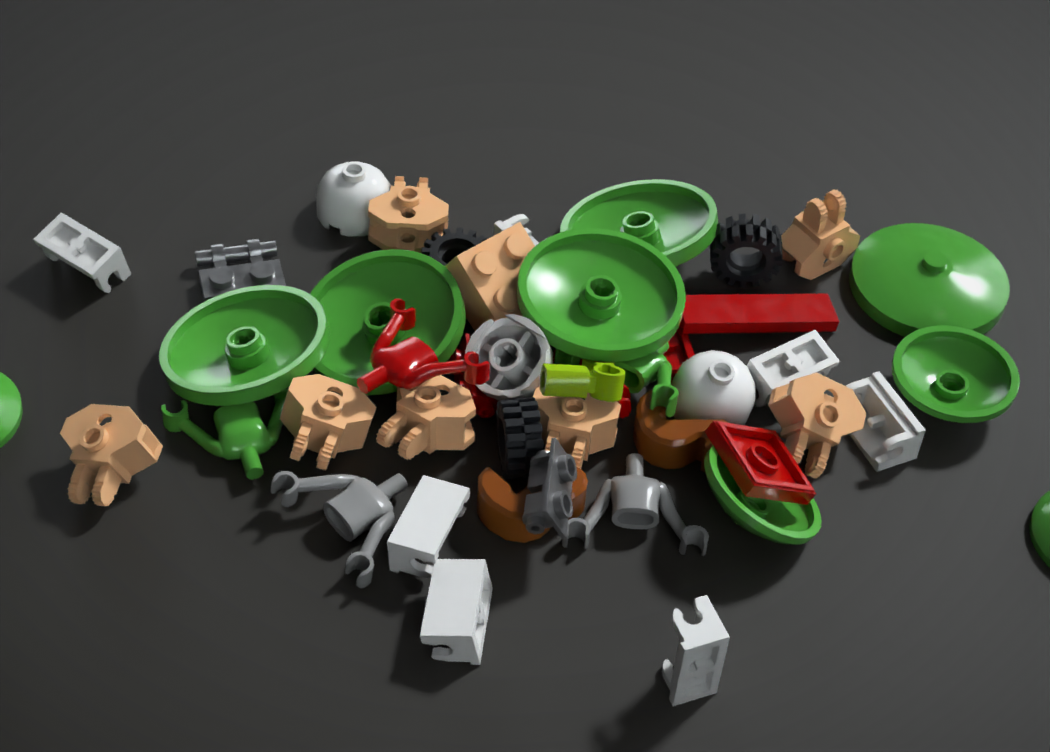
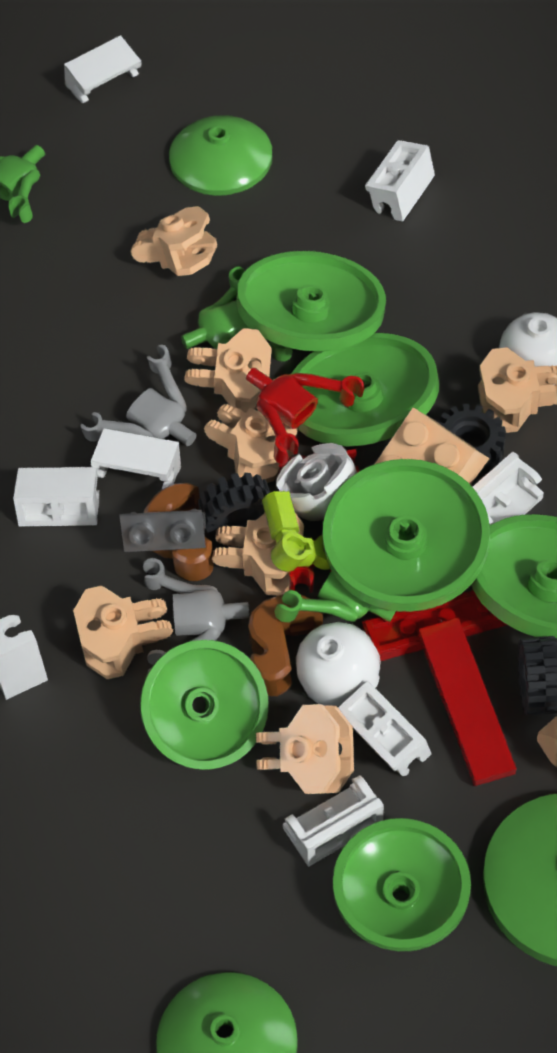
camera: 90 degrees right, 10 degrees up
flat silver plate [195,239,286,302] -> none
red tile [705,420,816,505] -> none
none -> light nougat hinge [73,585,173,680]

